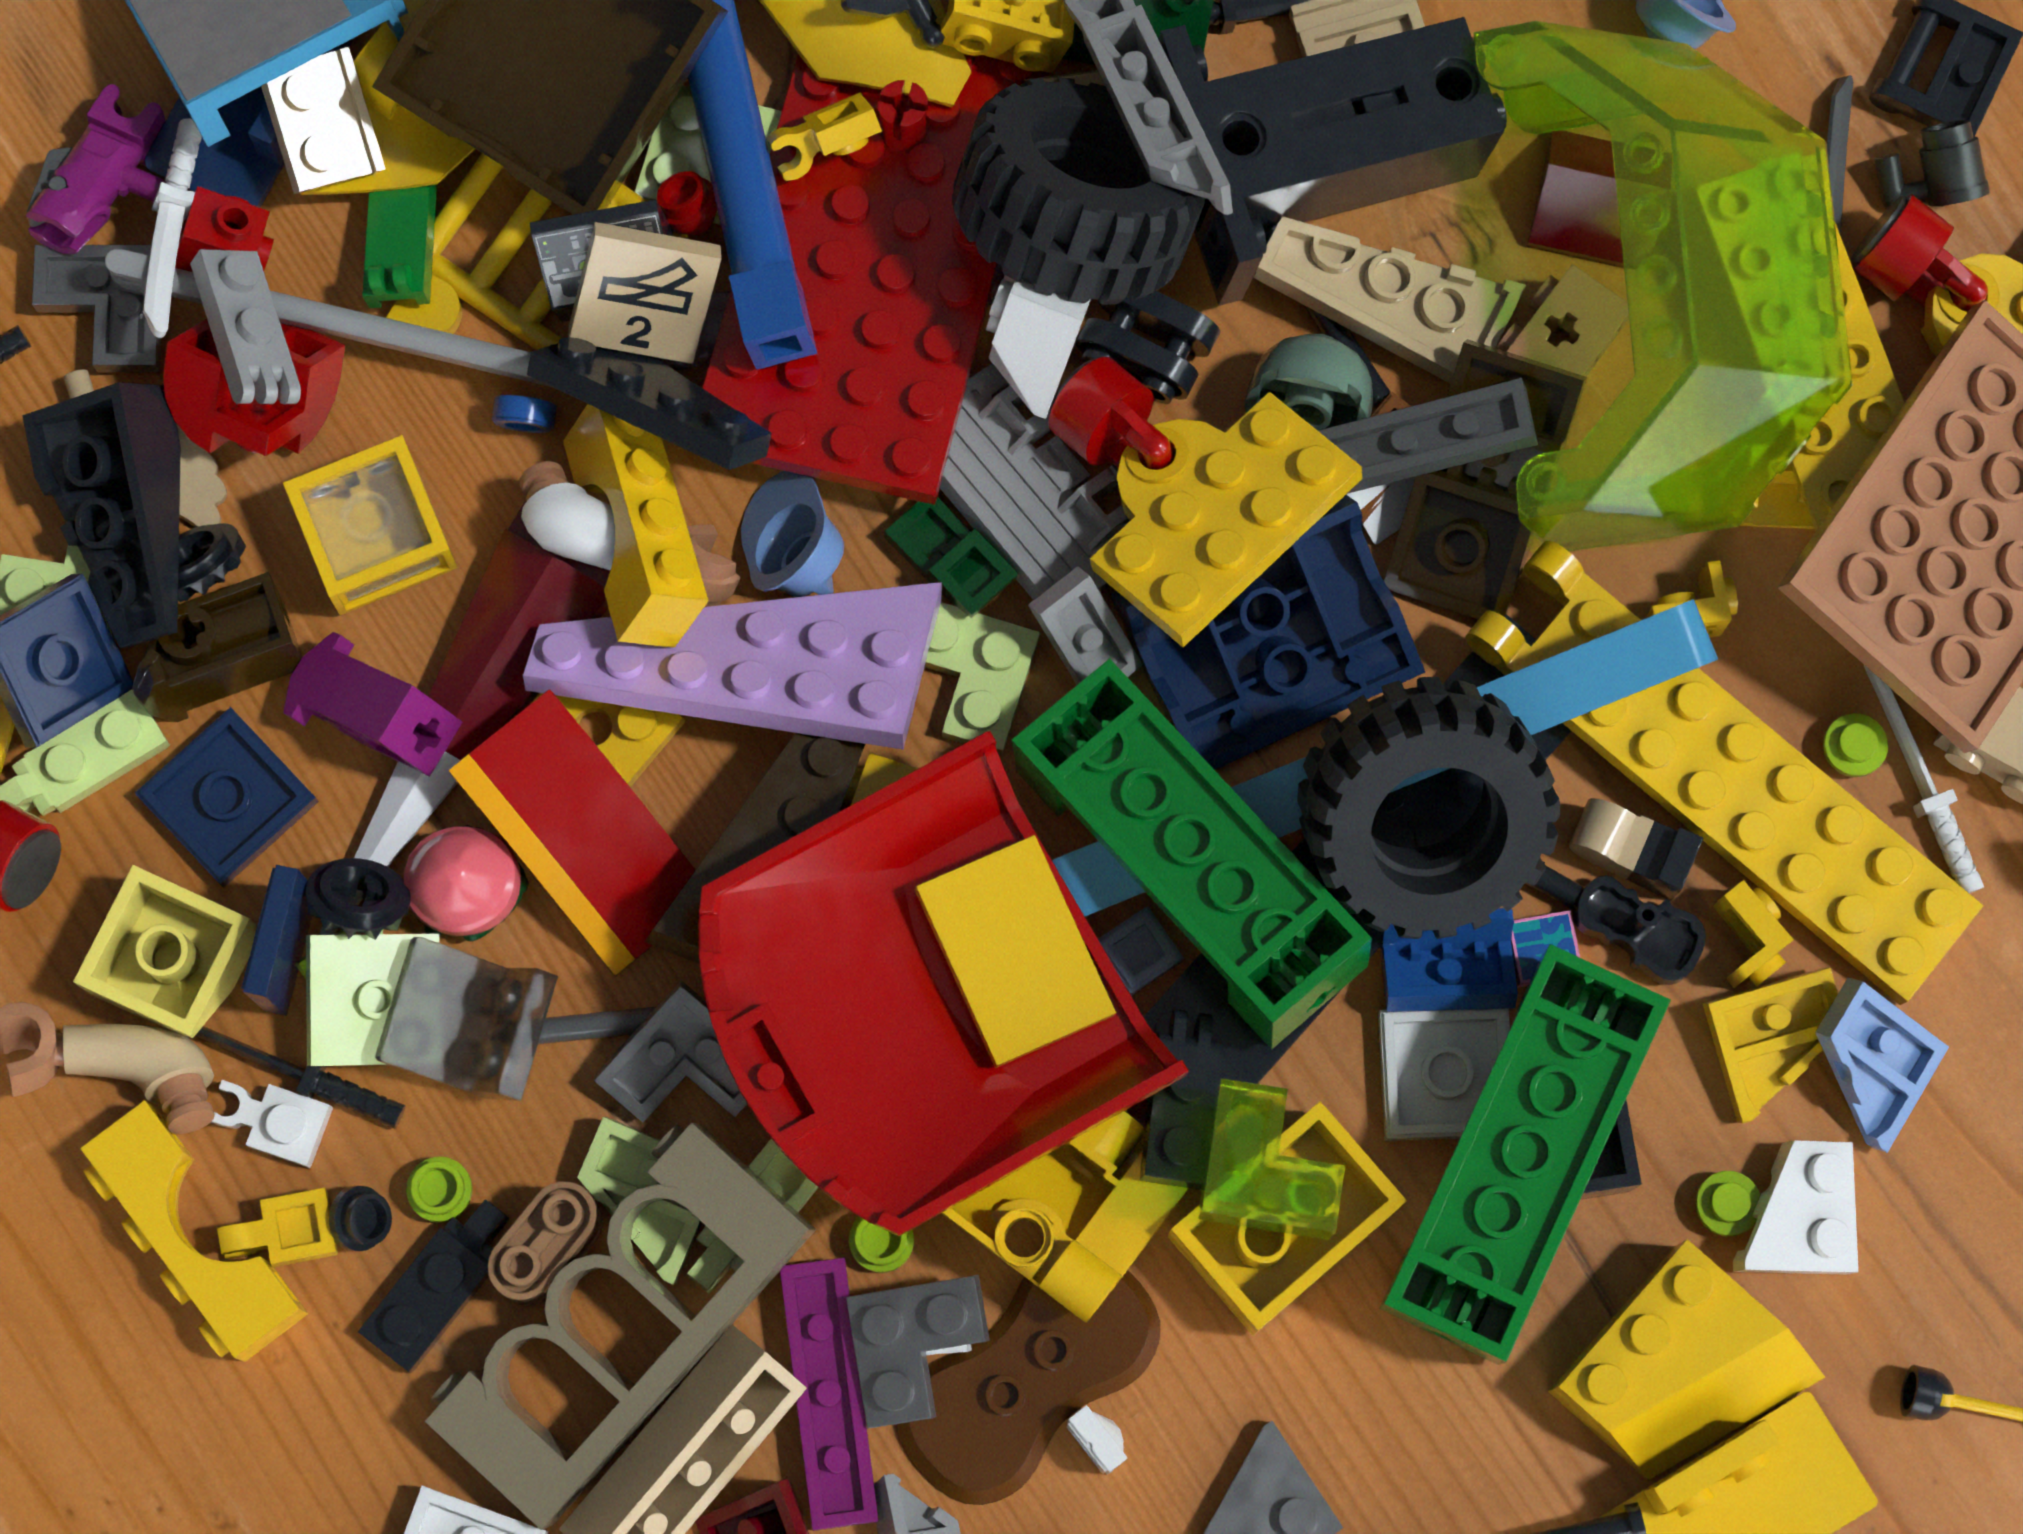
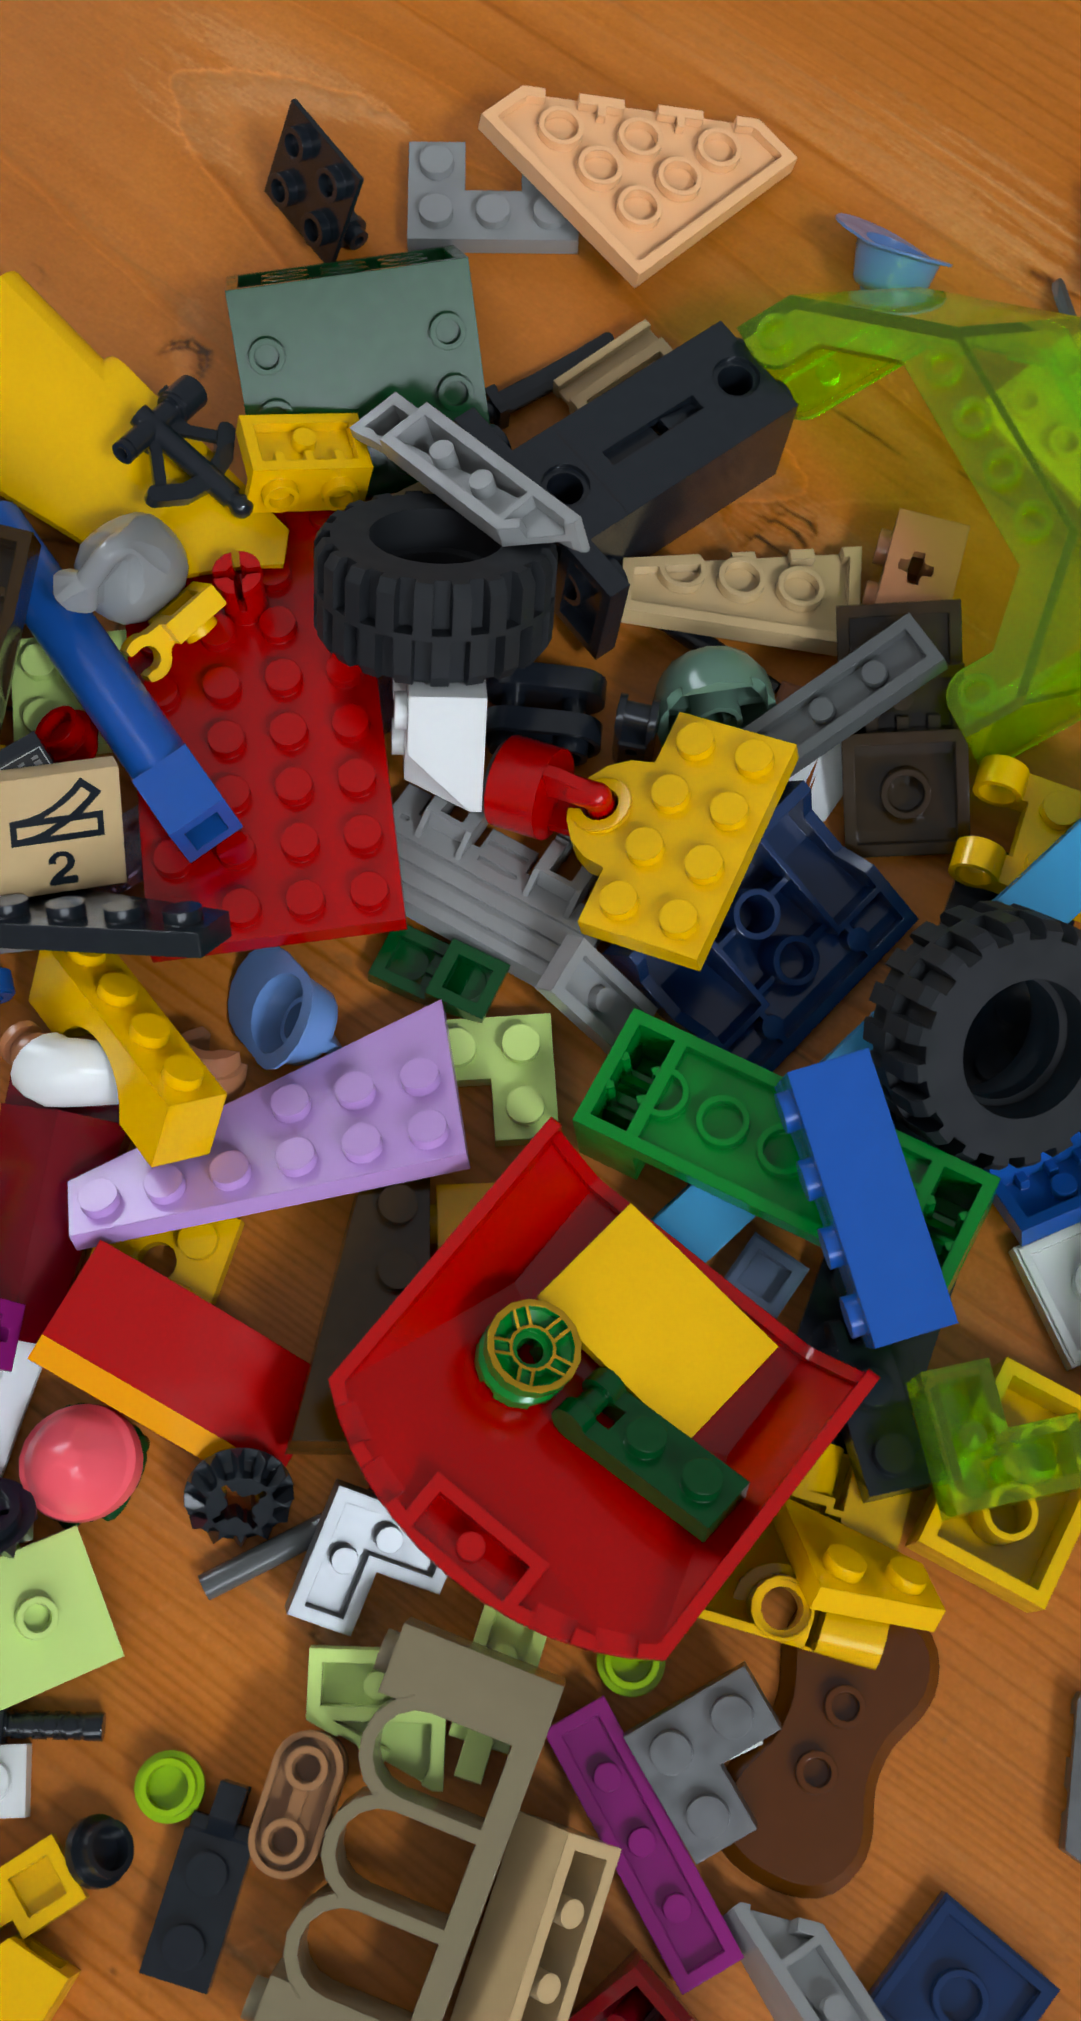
camera: 20 degrees left, 5 degrees down
clear smoke bracket [375,937,558,1101] -> none
white tile [1067,1405,1127,1475] -> none
dark red slope [1527,129,1673,273] -> none
none -> light grey piece [53,512,189,625]
none -> black gear [184,1447,294,1548]
none -> green wheel [474,1299,582,1409]
none -> dark green plate [551,1367,750,1543]
none -> black bar [612,693,661,764]
none -> yellow wing [772,1499,946,1632]
none -> blue wedge [774,1047,958,1349]

